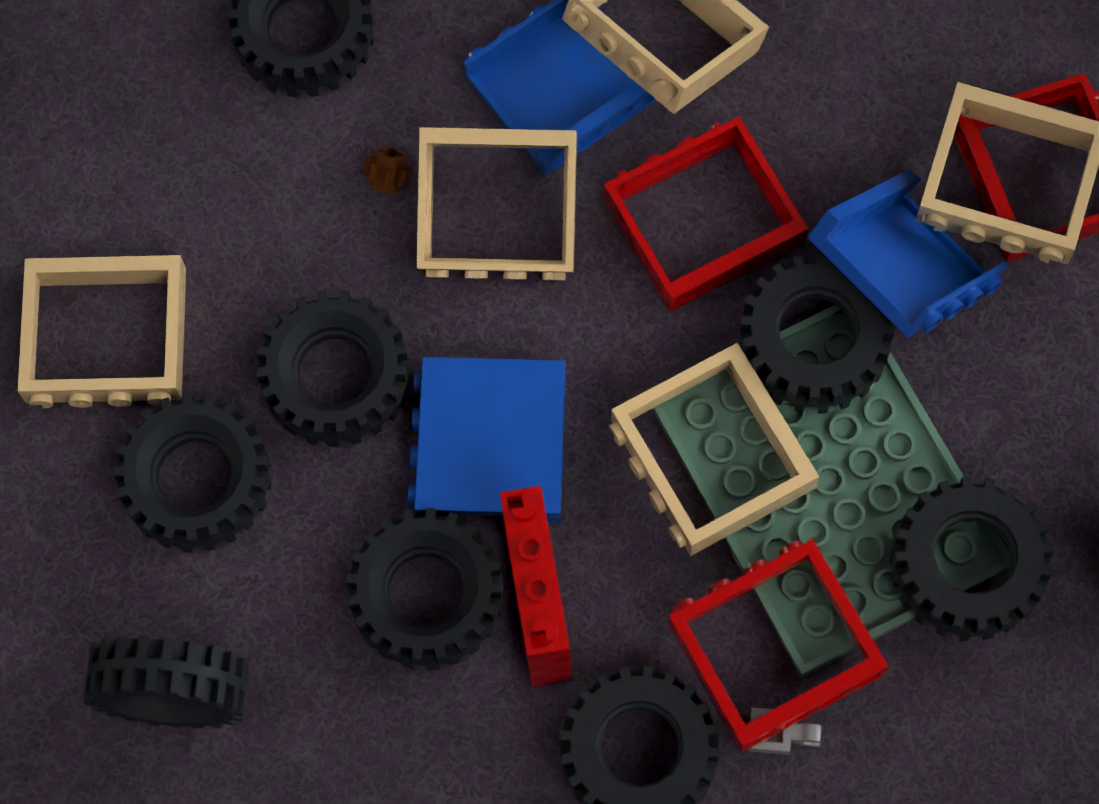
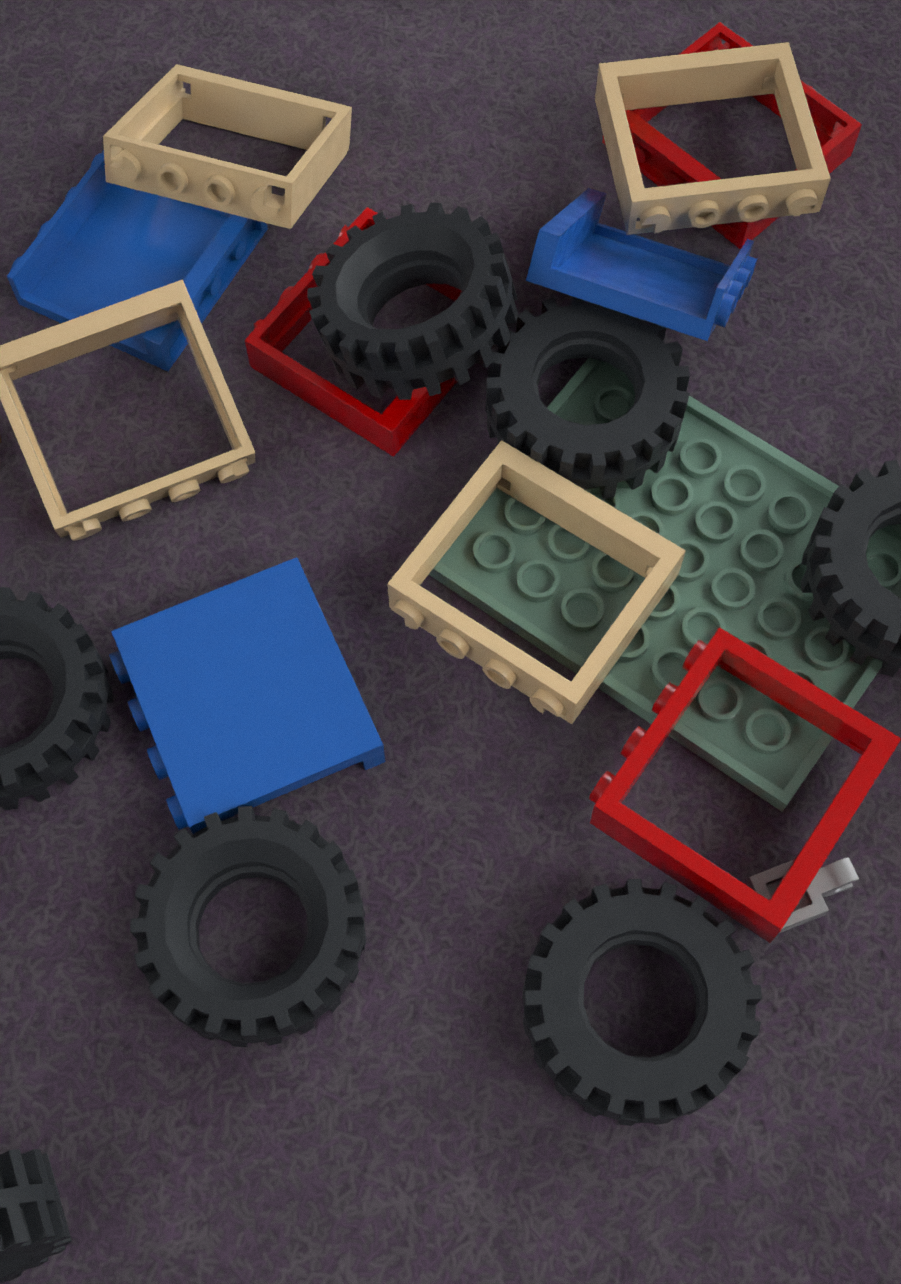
camera: 30 degrees left, 5 degrees down
red window [500,486,572,687] -> none
none -> black tyre [307,202,518,400]

